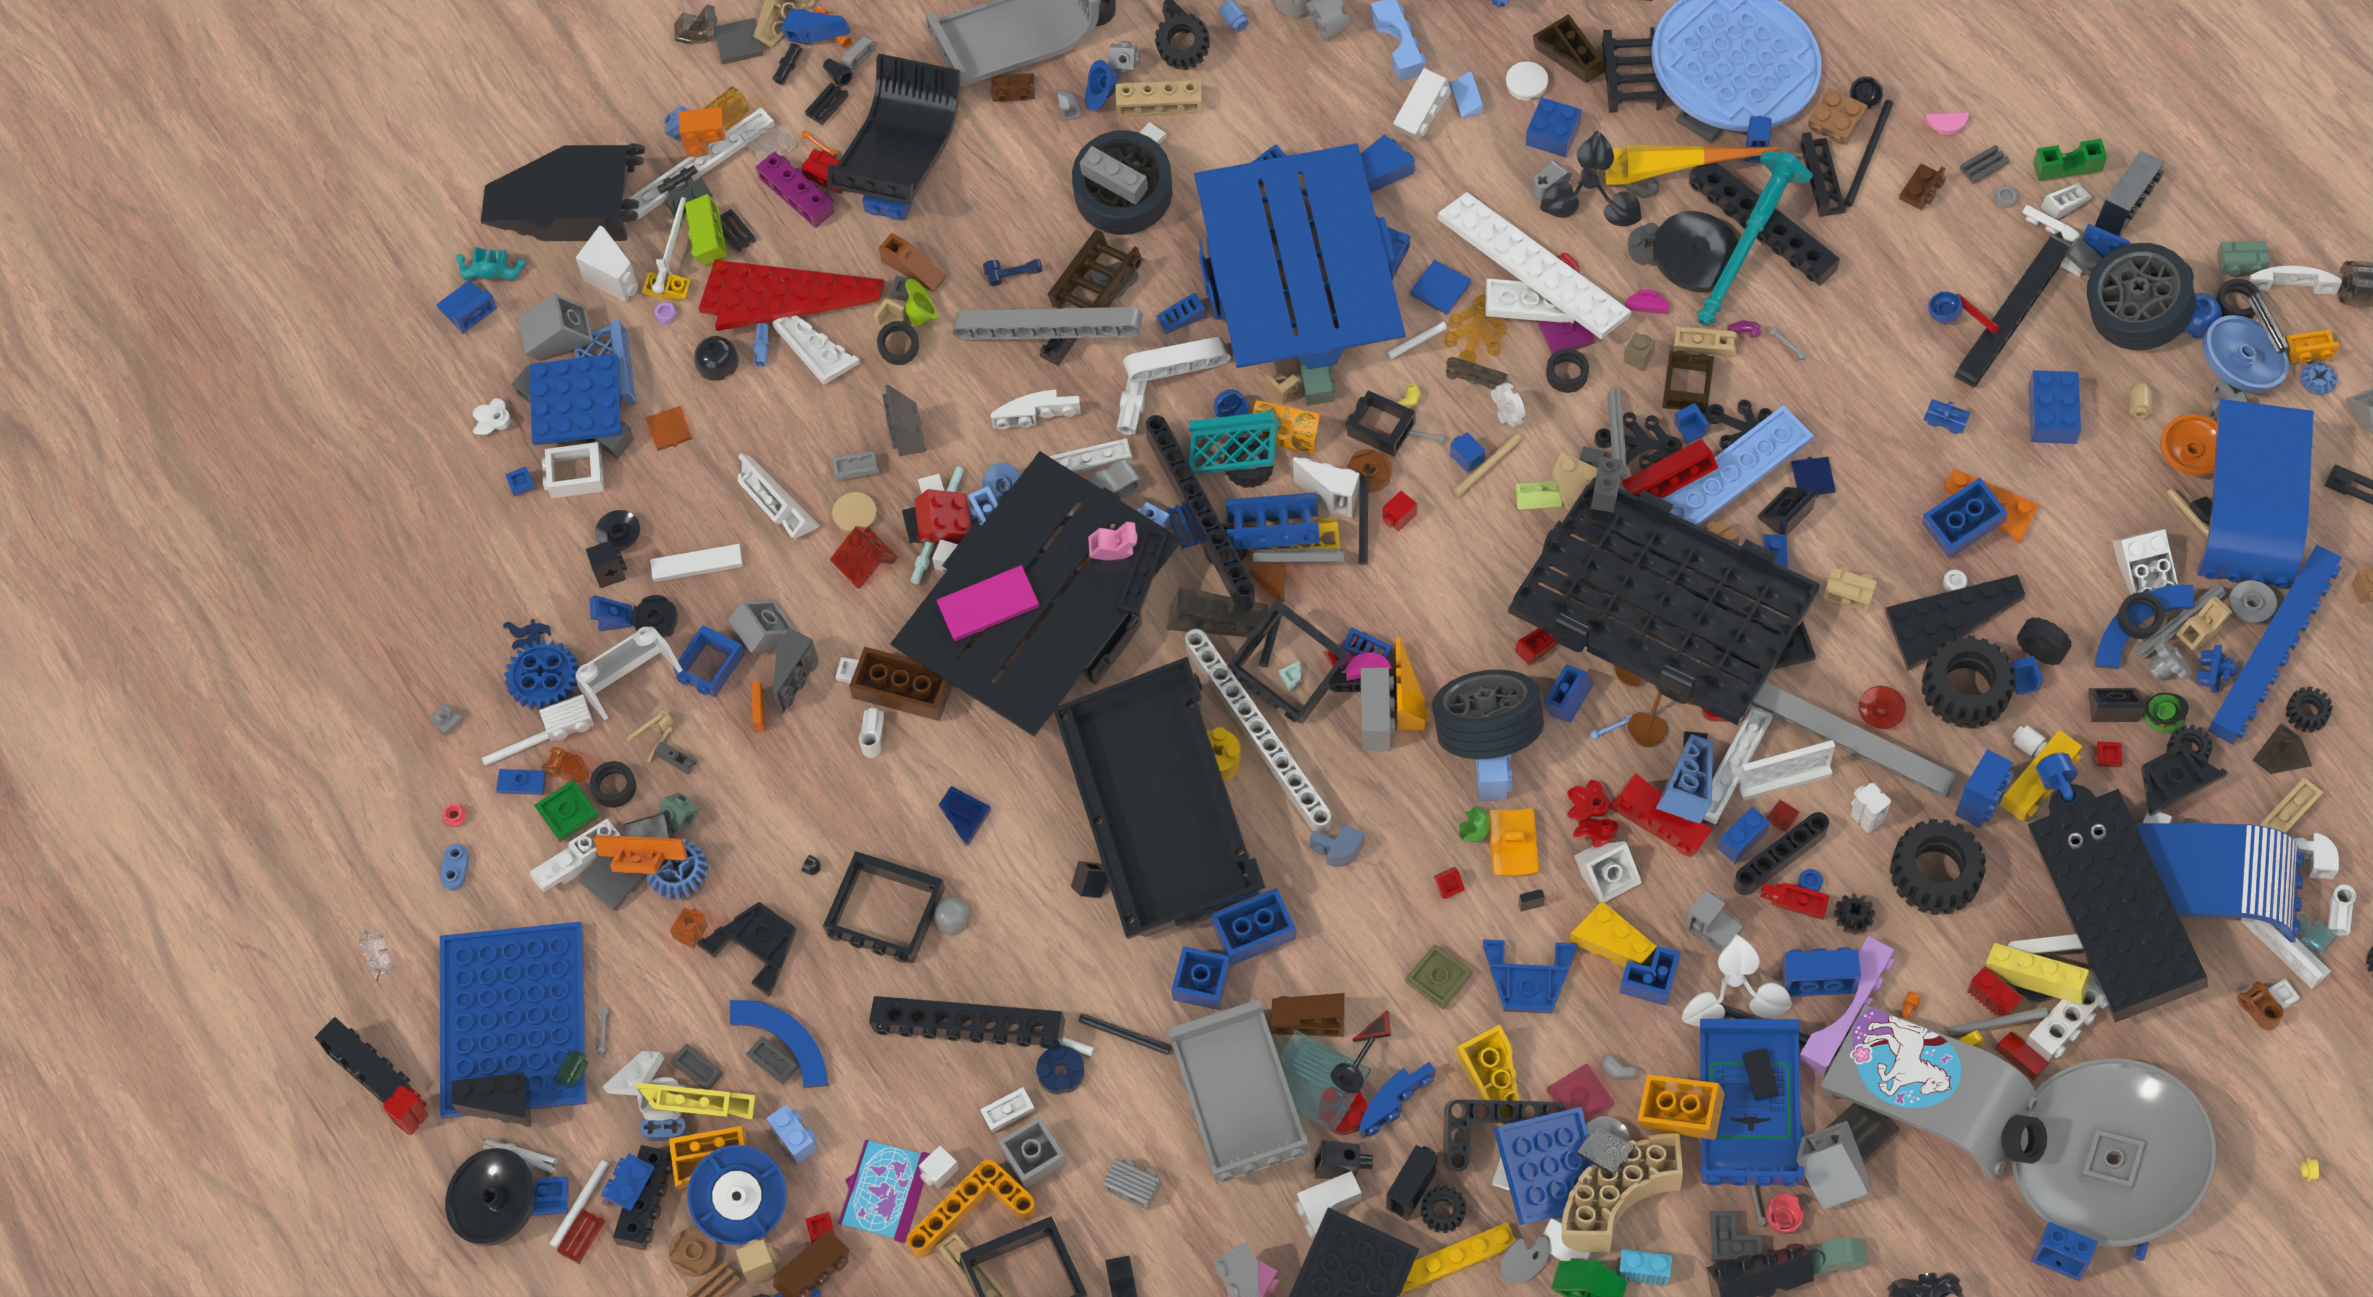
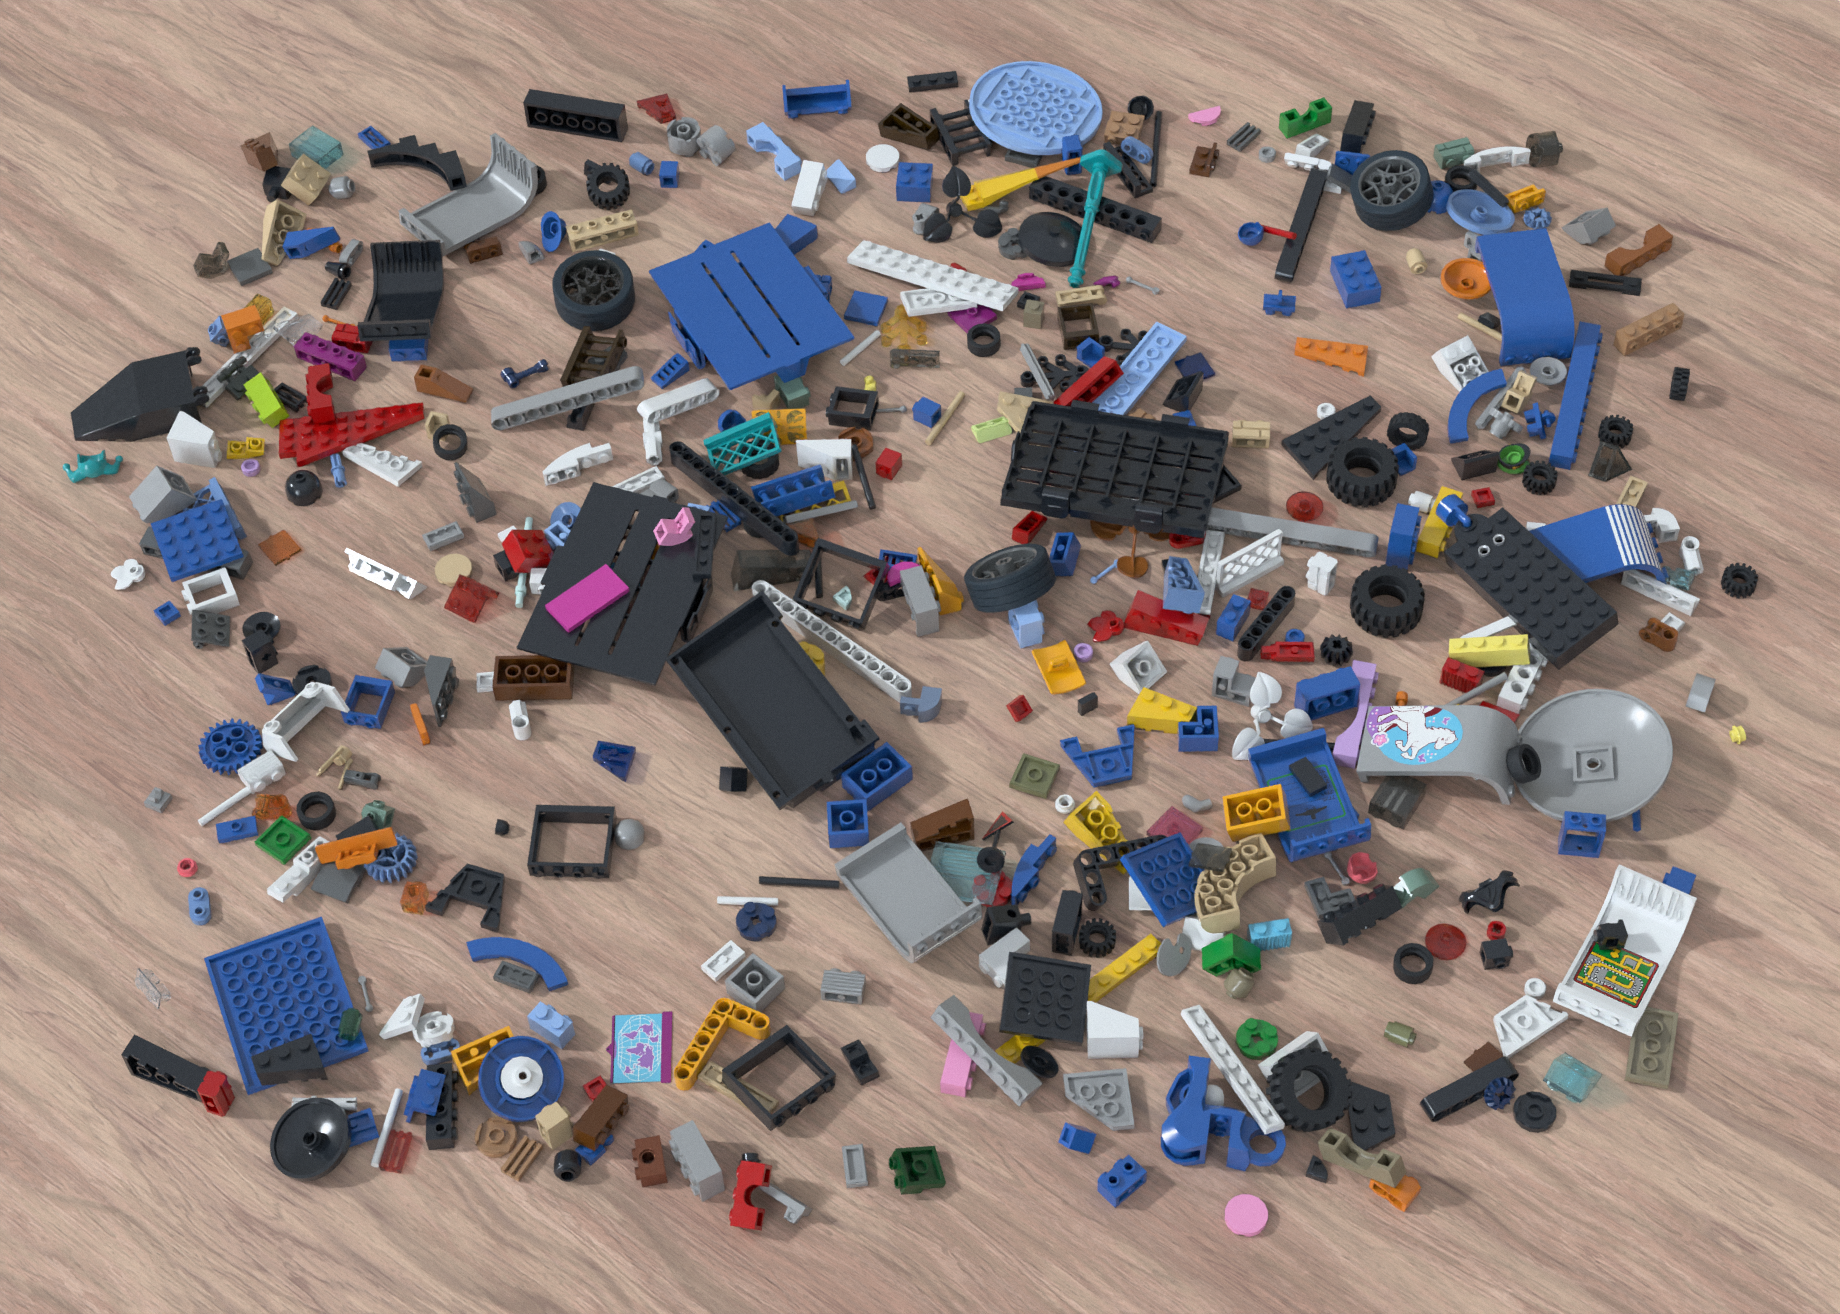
camera: 20 degrees left, 10 degrees down
blue bracket [437,280,497,334] -> none
dark blue piece [503,619,551,650] -> none
light yellow wedge [636,1083,757,1119] -> none
white tile [650,544,743,582] -> none
white sword [652,197,686,294] -> none
dark grey tile [671,1044,723,1090] -> none
black pin [772,43,803,85] -> none
black brick [869,996,1065,1049] -> none
dark grey plate [890,276,918,301] -> none
lime piece [904,279,940,327] -> none
white brick [919,1146,959,1189] -> none
light grey brick [1080,146,1148,205] -> none
light grey brick [1108,41,1140,73] -> none
bright green hair [1459,806,1490,842] -> none
white plate [1491,382,1525,427] -> none
red plate [1573,818,1618,847] -> none
dark grey brick [1591,456,1623,513] -> none
light grey slope [1796,1121,1871,1210] -> none
blue brick [1922,477,2008,559] -> none
black tyre [2117,592,2165,639] -> none
black wing [2141,745,2228,816] -> none
none -> dark grey hinge [191,610,230,649]
none -> red arch [305,363,335,423]
none -> blue brick [659,161,680,188]
none -> black tile [1017,291,1040,309]
none -> white plate [1055,794,1075,814]
none -> lavender tile [1074,643,1093,662]
none -> medium blue plate [1121,136,1153,164]
none -> light grey brick [1686,673,1716,712]

